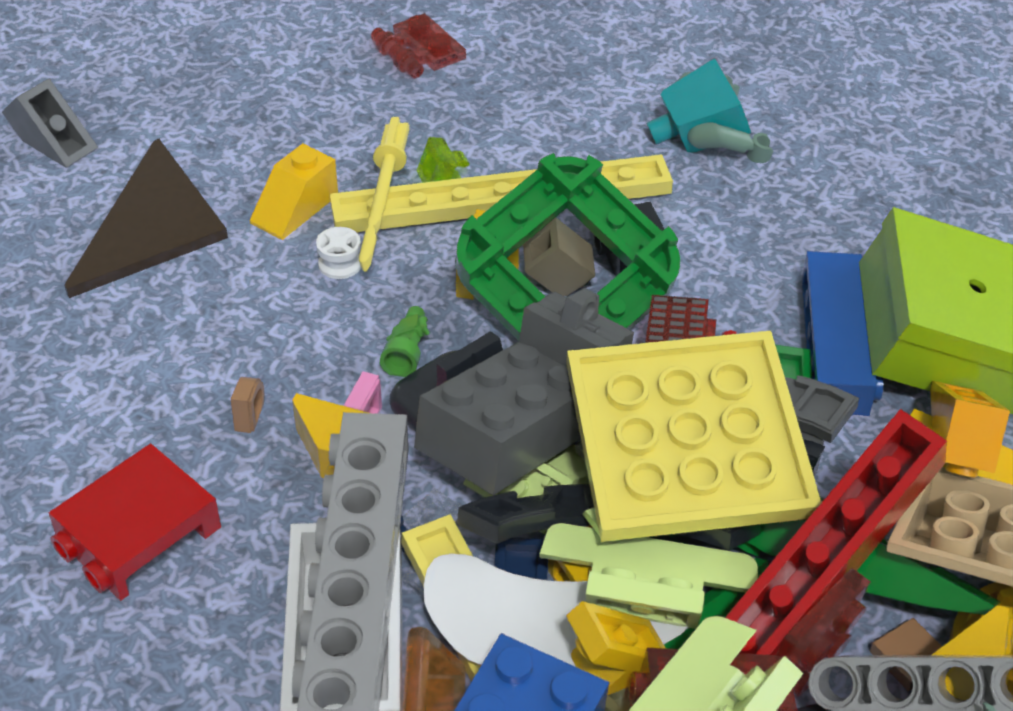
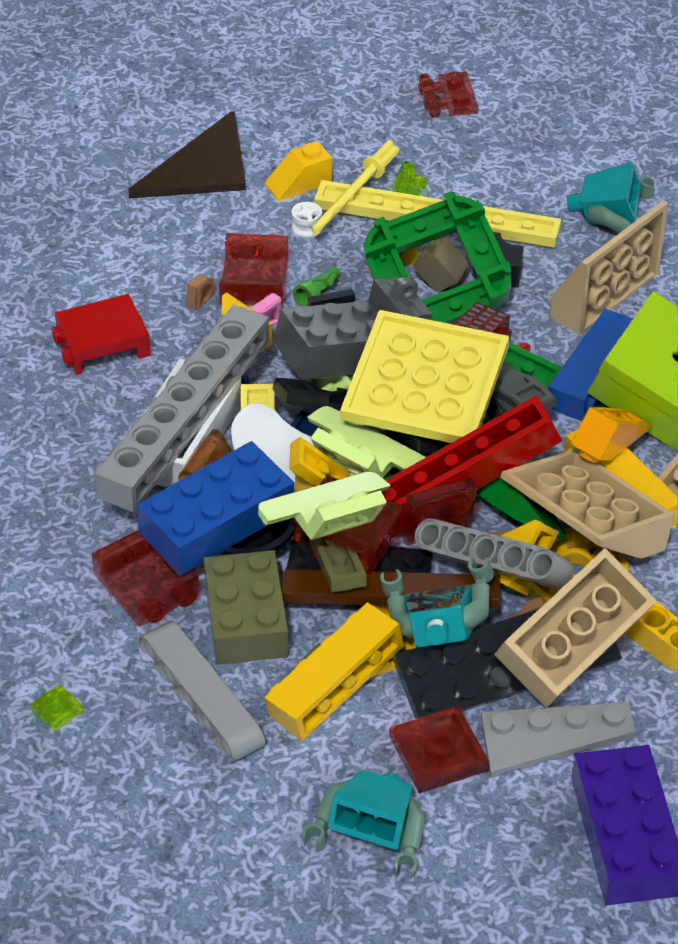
camera: 25 degrees right, 0 degrees up
dark grey slope [2,78,98,168] -> none
none -> clear red panel [219,233,289,307]
none -> tan slope [550,201,668,335]

